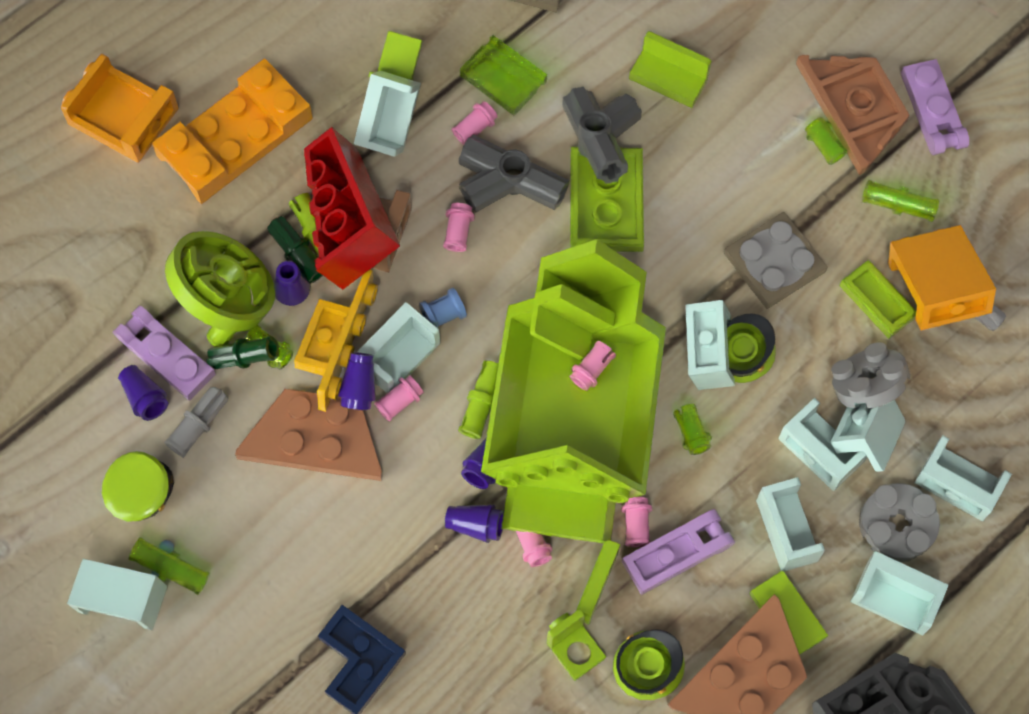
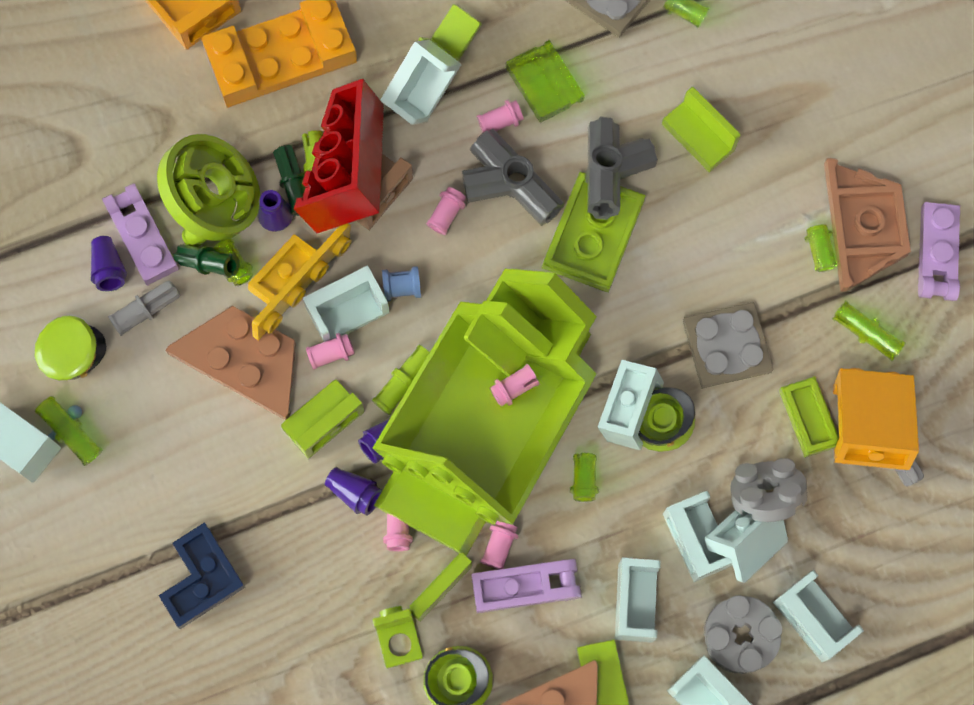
camera: 20 degrees right, 5 degrees up
dark purple cone [338,352,376,410] -> none
none -> lime panel [281,380,364,459]

